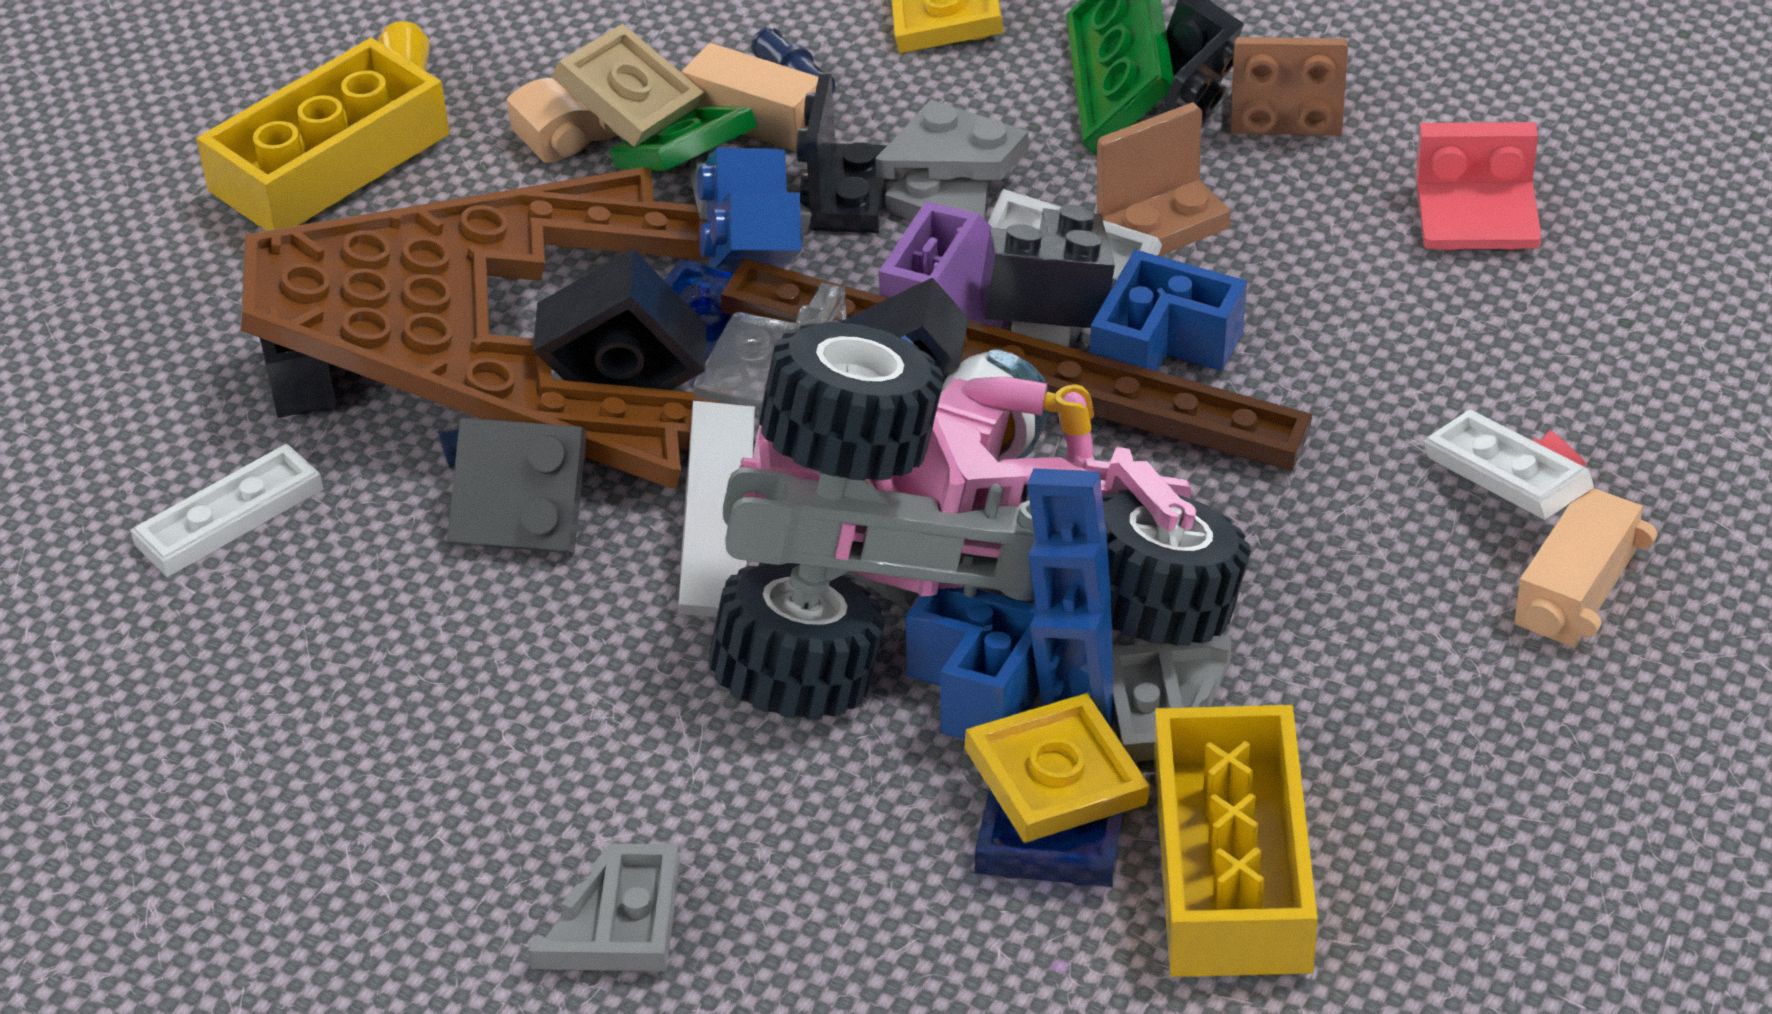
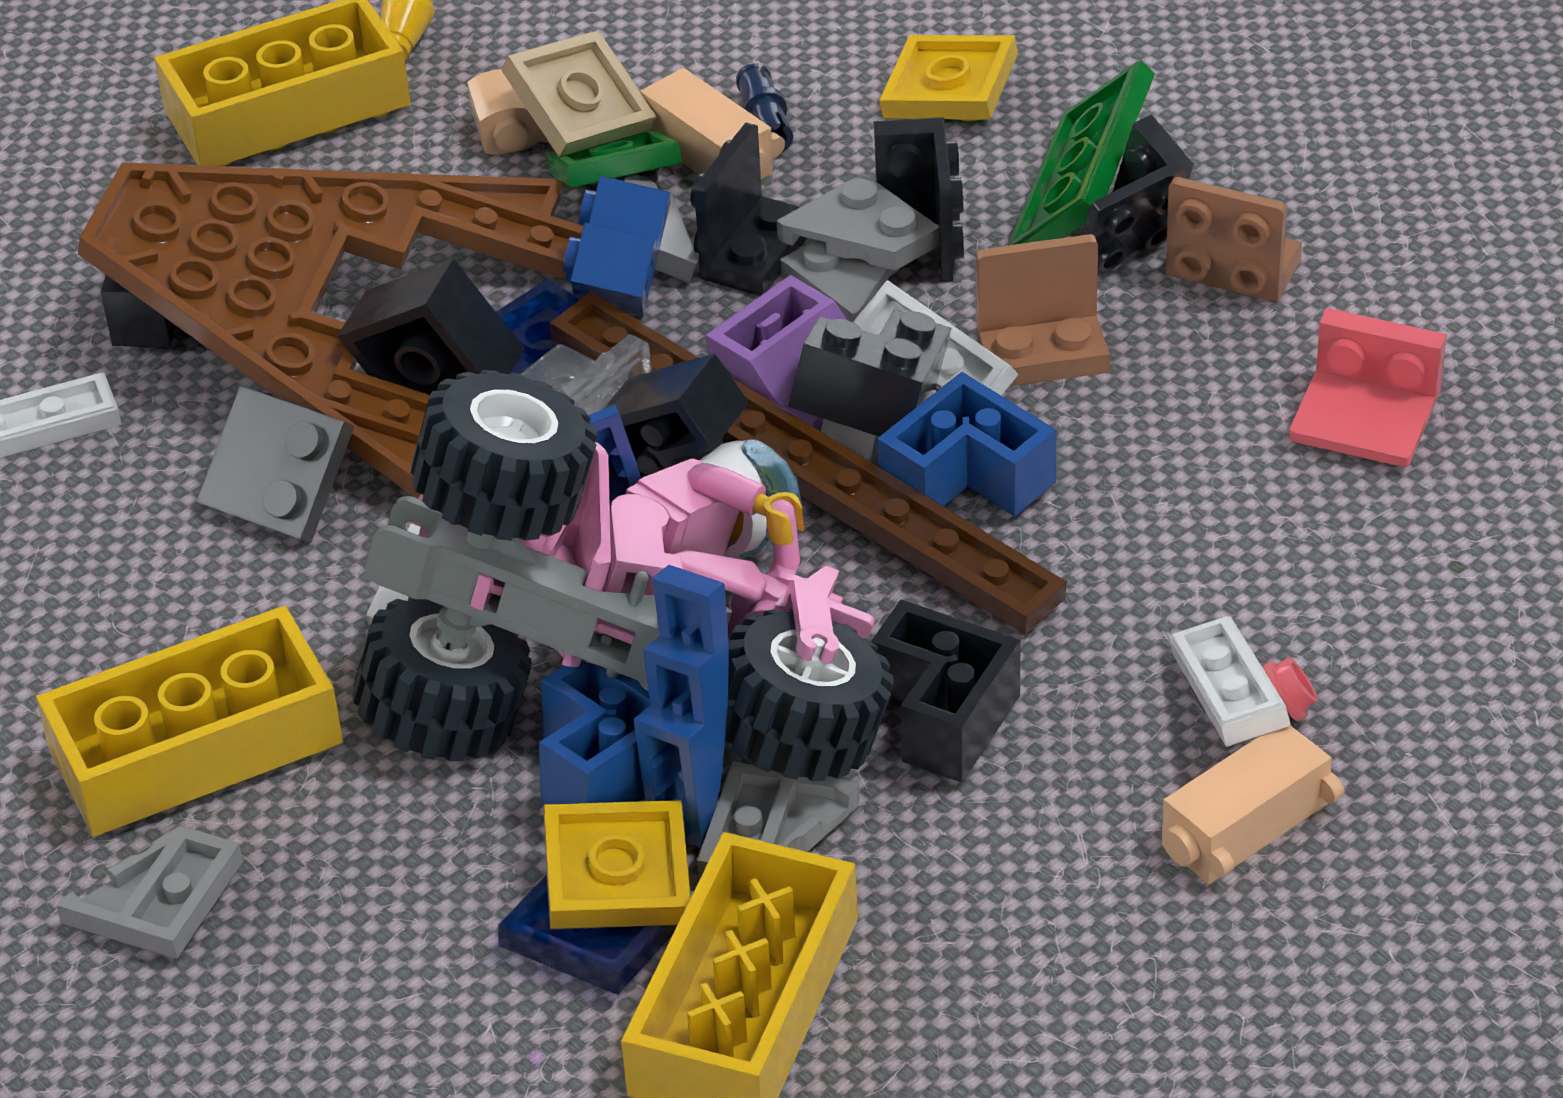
camera: 20 degrees right, 0 degrees up
none -> yellow brick [36,605,343,837]
none -> black brick [871,599,1021,783]
none -> black bracket [873,117,964,281]

